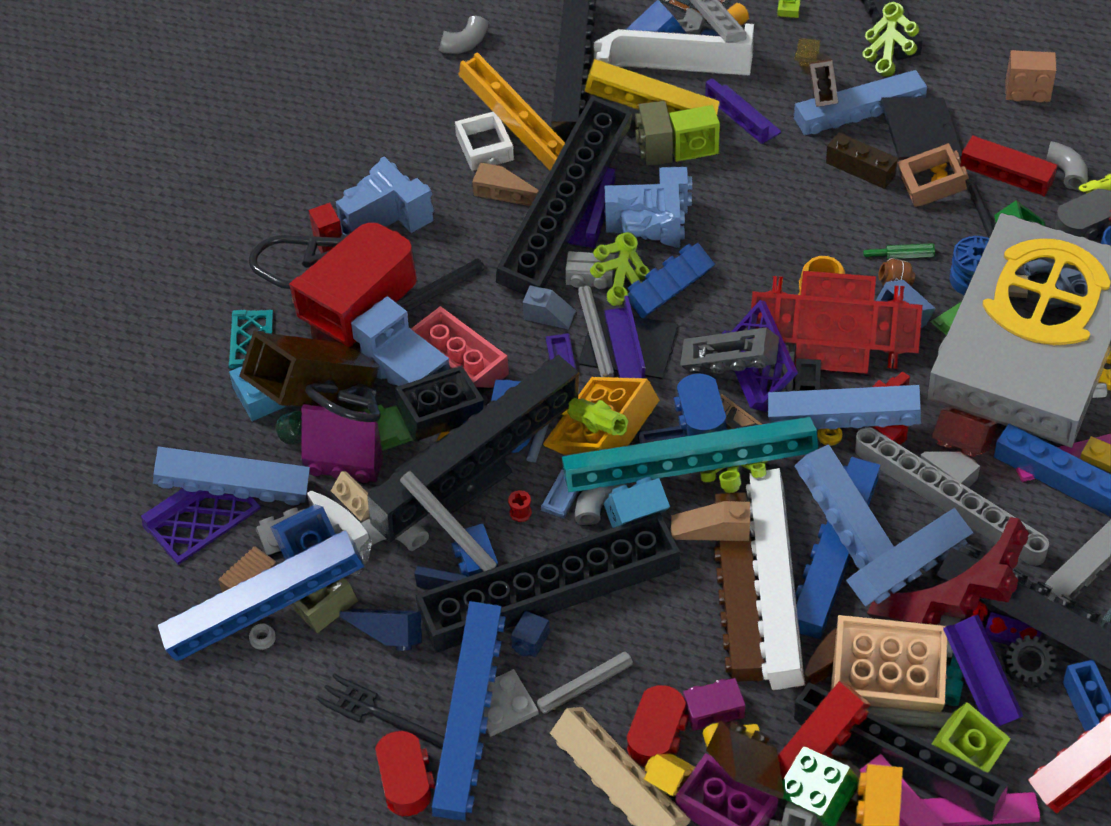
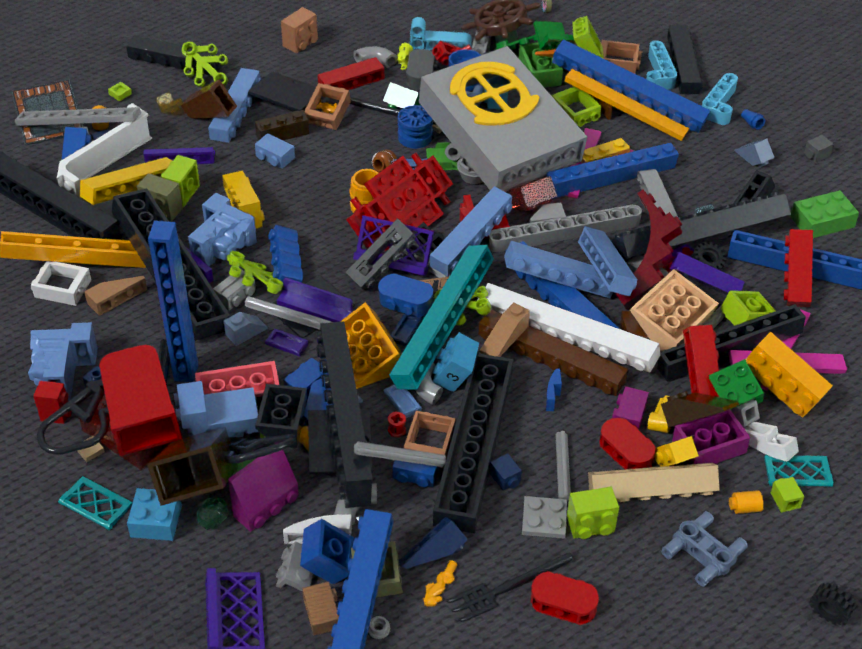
camera: 60 degrees left, 5 degrees down
medium blue brick [153,447,310,505] -> none
tan bracket [331,471,370,521] -> none
dark blue tile [414,566,467,590] -> none
blue brick [432,601,506,821] -> none
lime piece [567,398,629,436] -> none
green axle [863,243,935,259] -> none
none -> blue brick [148,221,199,382]
none -> yellow wedge [222,170,265,229]
none -> medium blue brick [255,134,295,169]
none -> nougat window [404,411,456,468]
none -> light orange animal [423,560,457,607]
none -> blue slope [546,369,562,411]
none -> lime brick [567,486,619,539]

